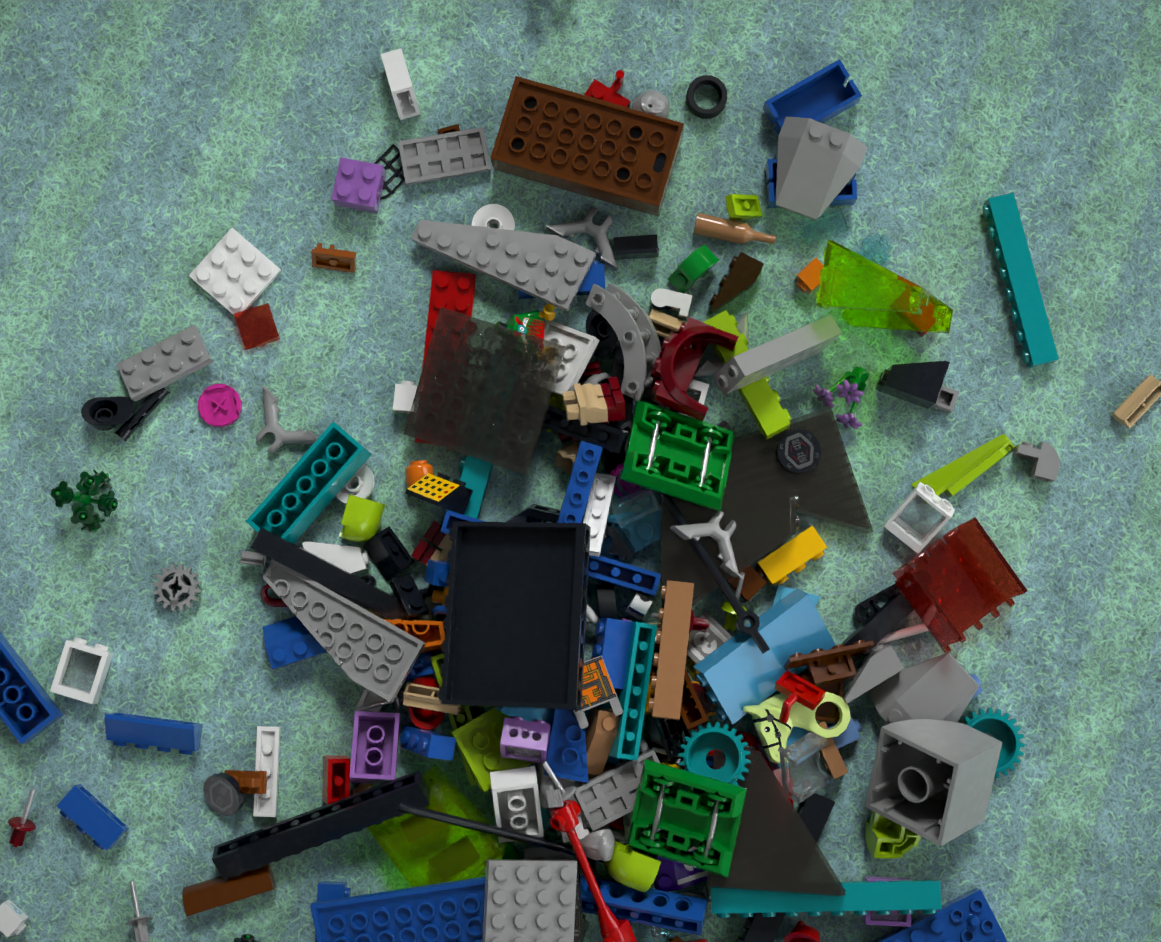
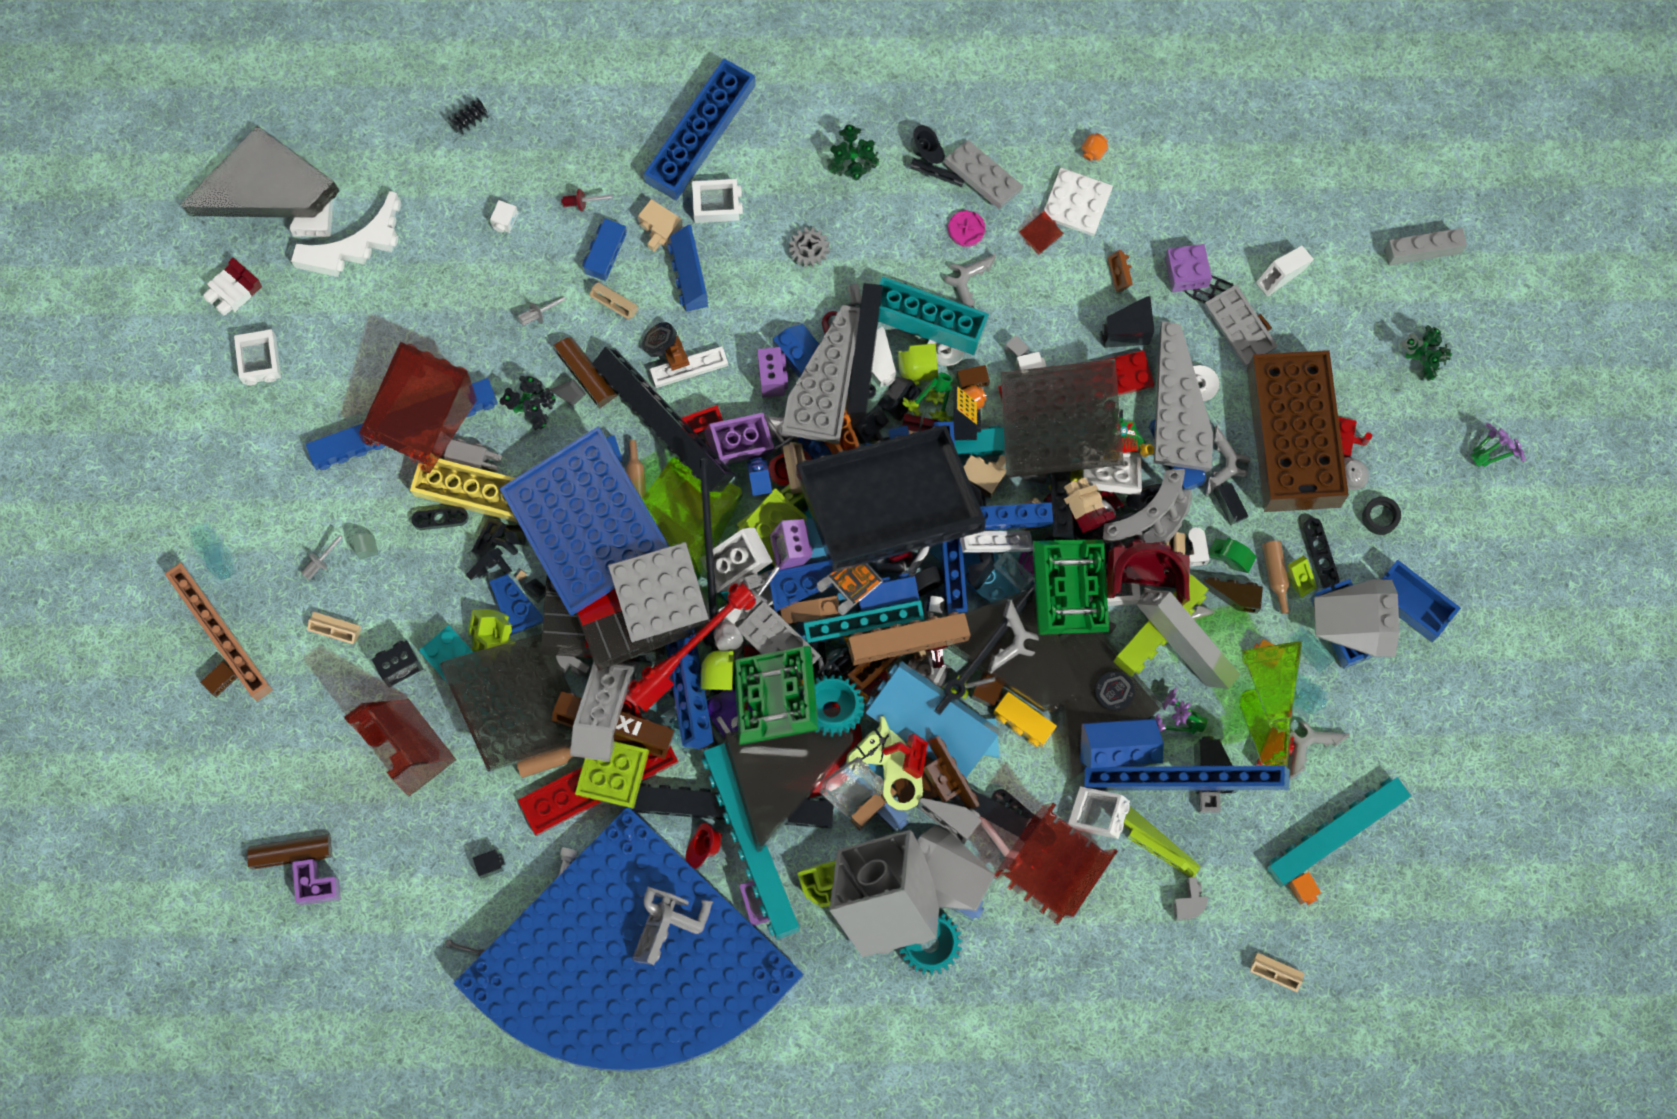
camera: 70 degrees right, 10 degrees down
none -> dark grey piece [550,379,586,406]
none -> tan piece [589,282,638,320]
none -> medium nougat piece [625,440,648,508]
none -> tan hinge [638,199,683,252]
none -> medium lavender piece [757,347,788,398]
none -> plant [903,372,954,422]
none -> reddish brown piece [956,365,990,390]
none -> tan hinge [964,455,1008,499]
none -> light grey slope [1004,335,1029,356]
none -> blue slope [1080,719,1164,768]
none -> orange head [1081,133,1108,161]
none -> blue brick [1084,766,1290,791]
none -> black slope [1100,296,1155,348]
none -> light grey piece [1288,721,1350,780]
none -> orange brick [1288,872,1321,905]
none -> black beam [1303,518,1340,589]

